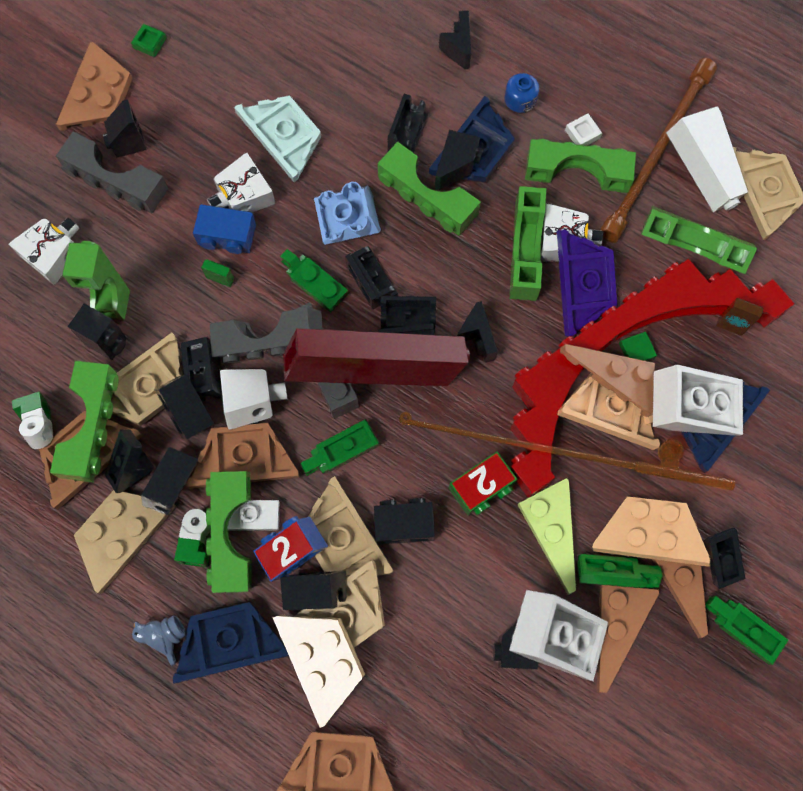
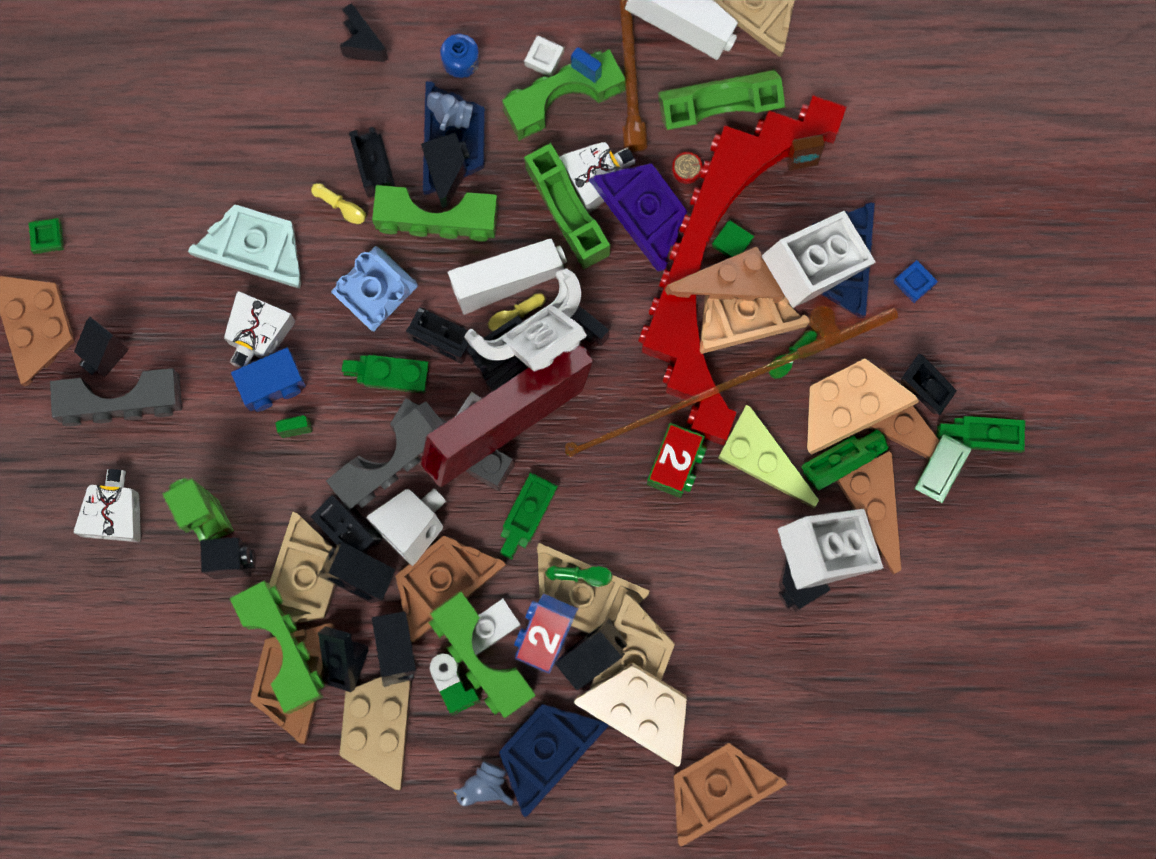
camera: 30 degrees left, 5 degrees up
white leg [12,391,53,449] -> none
black brick [374,498,435,545] -> none
none -> light yellow piece [312,183,366,224]
none -> sand blue animal [427,92,473,131]
none -> white slope [448,238,567,315]
none -> white piece [464,269,587,371]
none -> light yellow piece [488,293,546,332]
none -> green piece [545,566,613,587]
none -> blue tile [571,47,602,83]
none -> tile [672,152,702,184]
none -> green piece [768,329,818,379]
none -> blue tile [894,260,938,303]
none -> tile [914,433,972,503]

